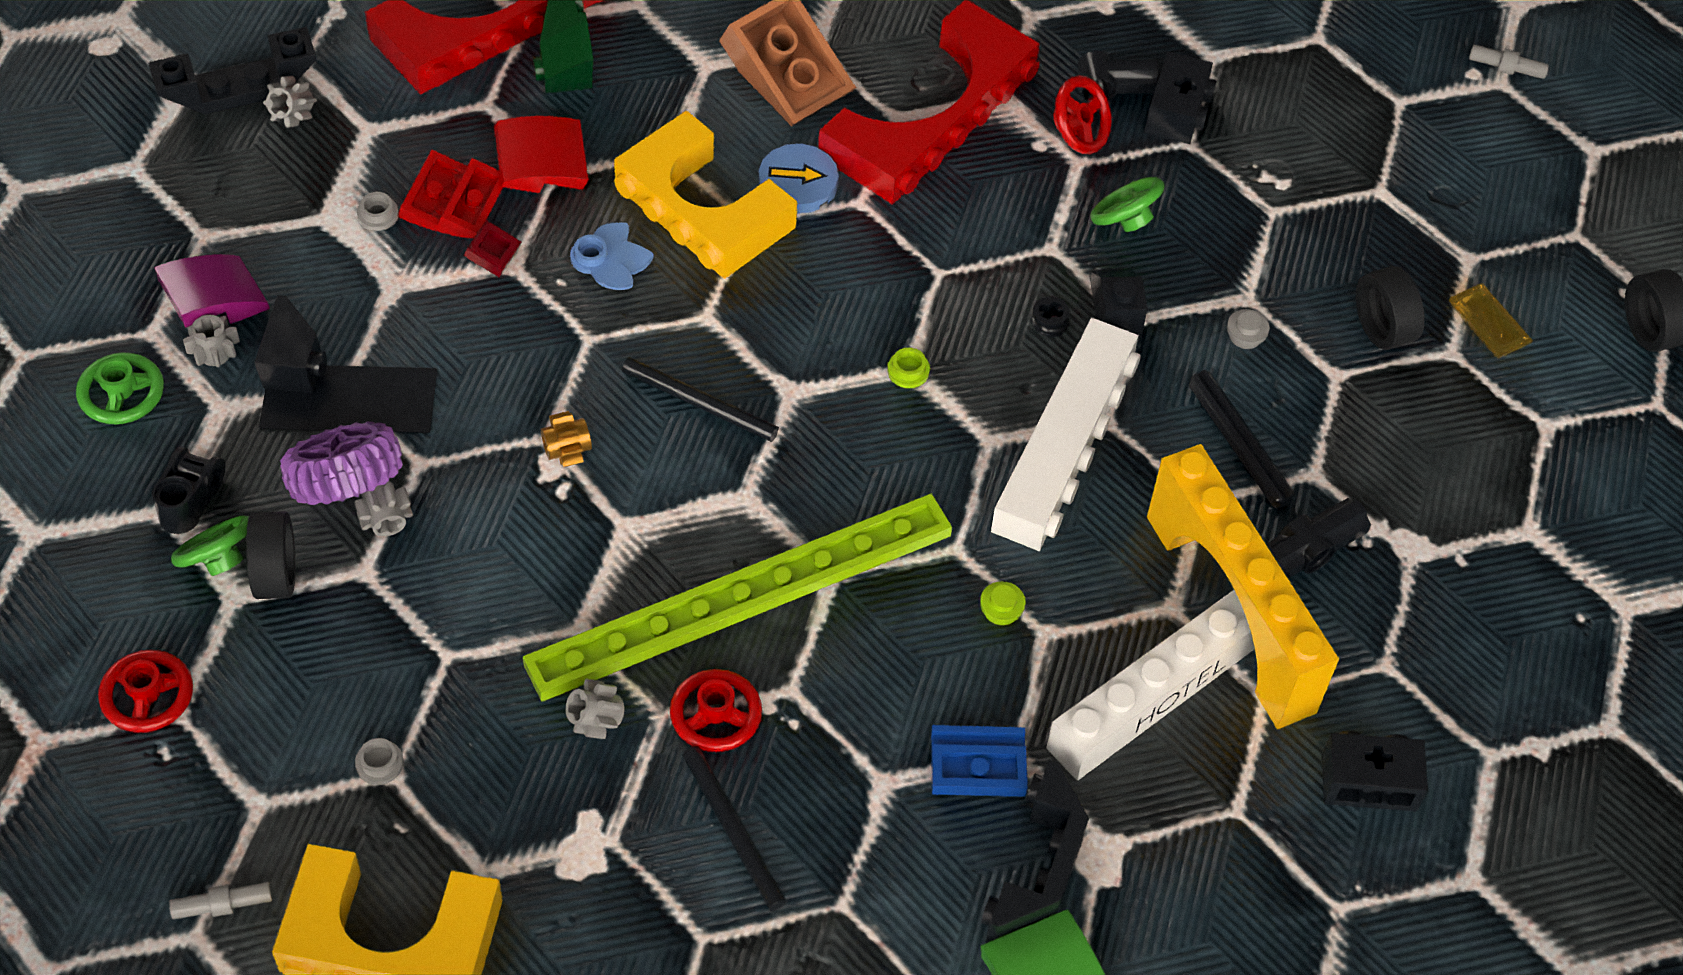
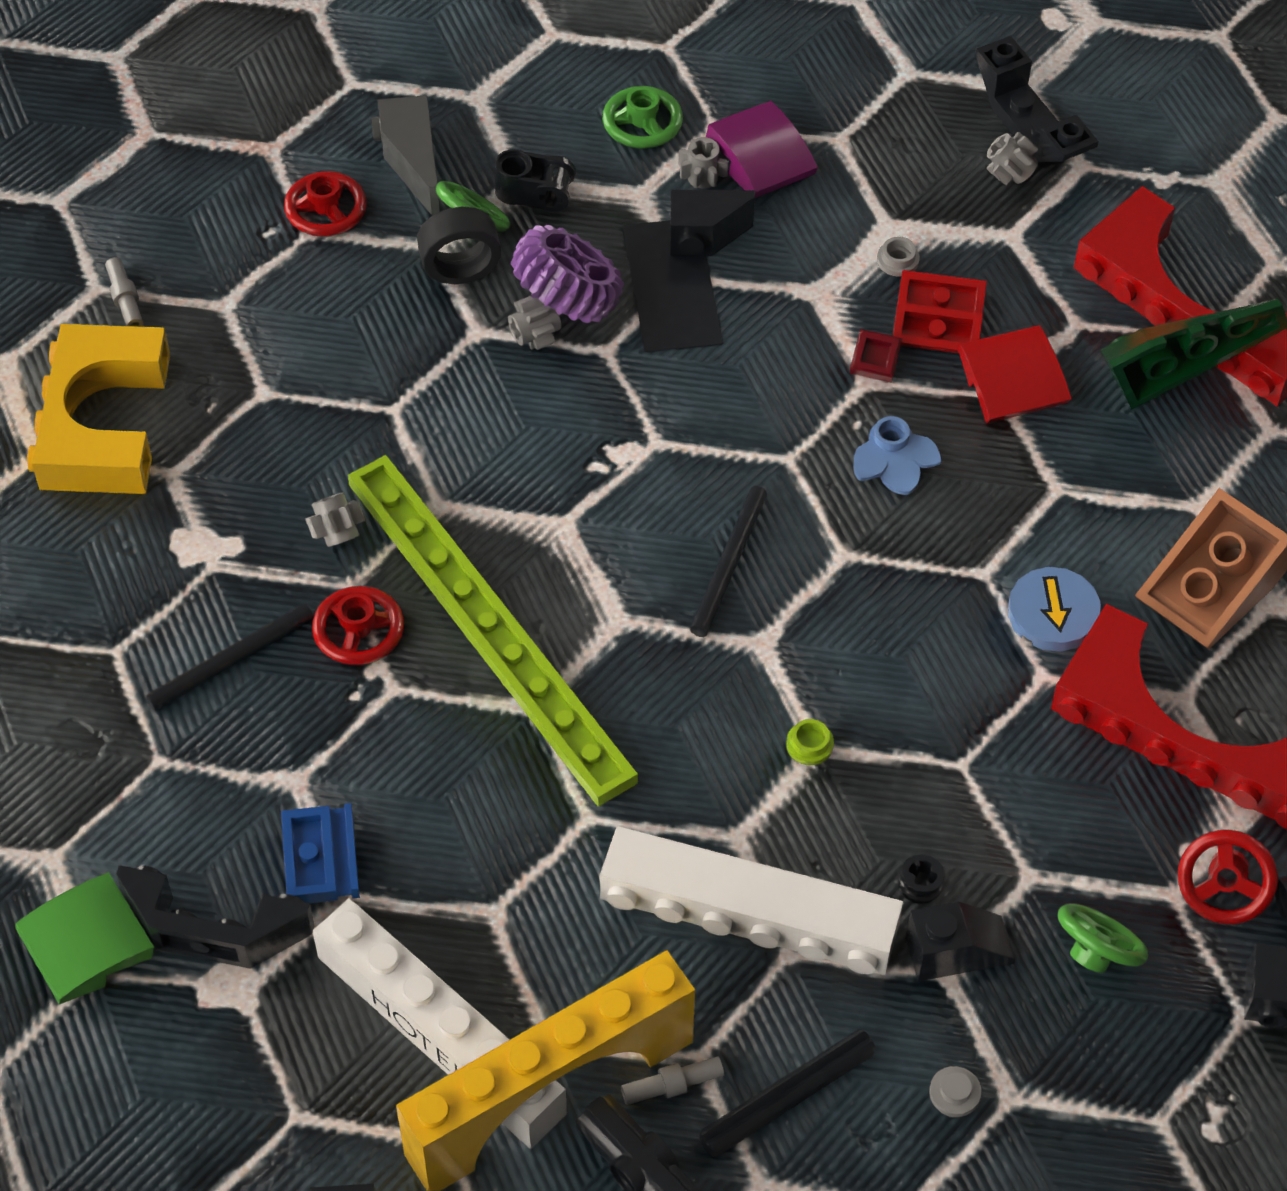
camera: 85 degrees right, 0 degrees up
light grey plate [355,738,404,785] -> none
pearl gold gear [541,411,592,468] -> none
yellow arch [614,110,797,279] -> none
lime plate [980,581,1026,625] -> none
none -> dark grey slope [371,95,440,215]

